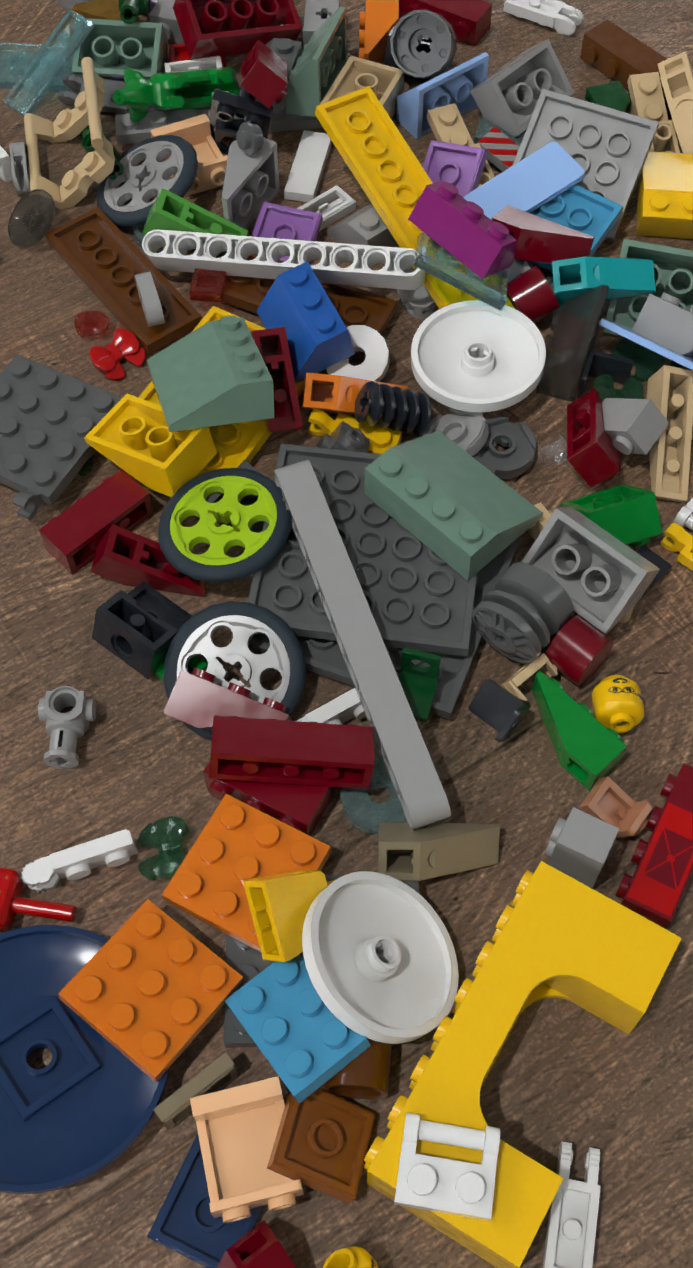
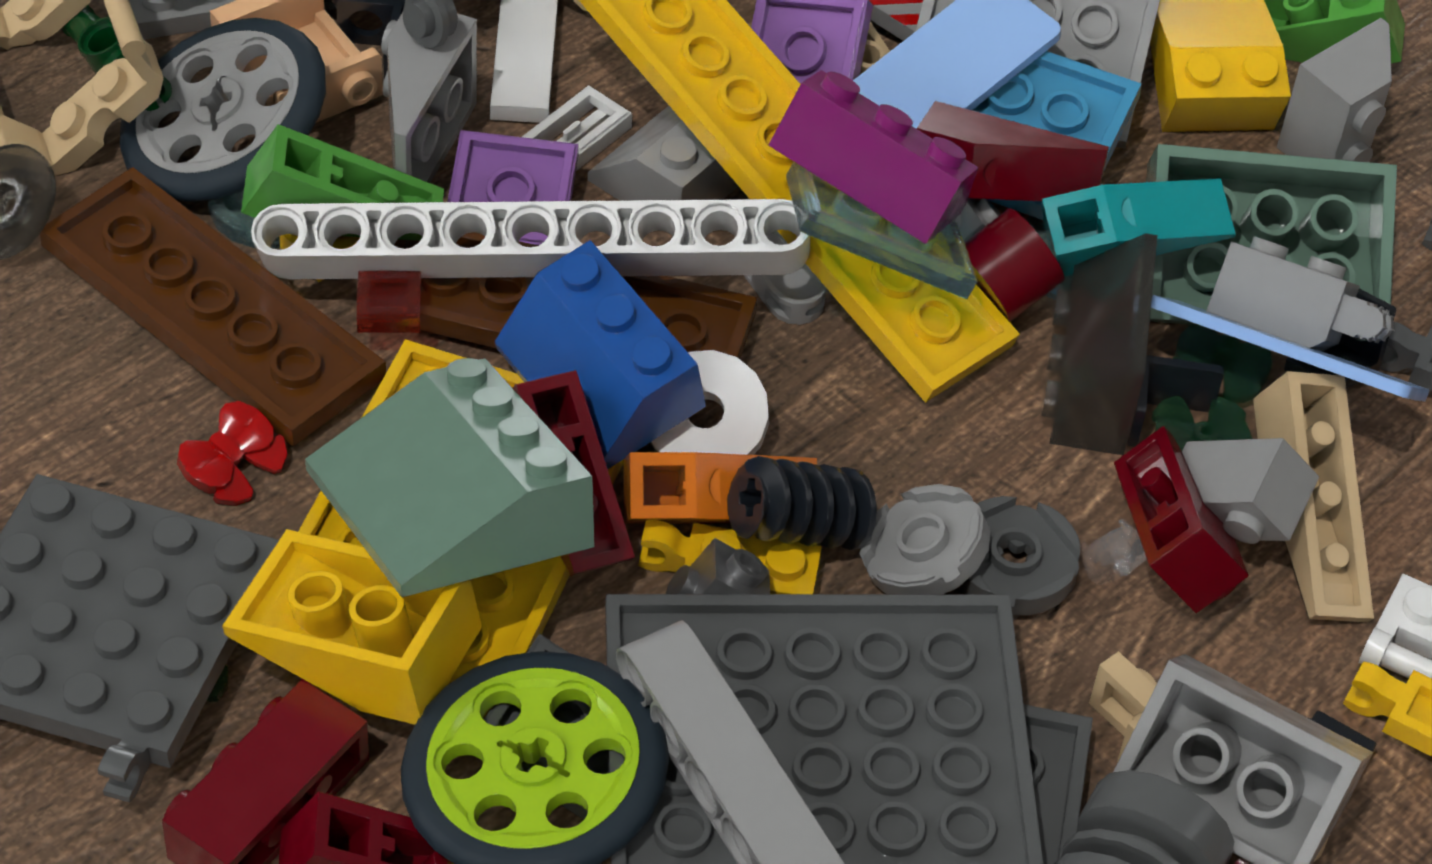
camera: 15 degrees left, 10 degrees down
clear red piece [74,311,109,338] -> none
light grey beam [134,271,165,327] -> none
sand green slope [364,431,543,581] -> none
white dish [411,300,546,413] -> none
green slope [561,483,662,546] -> none

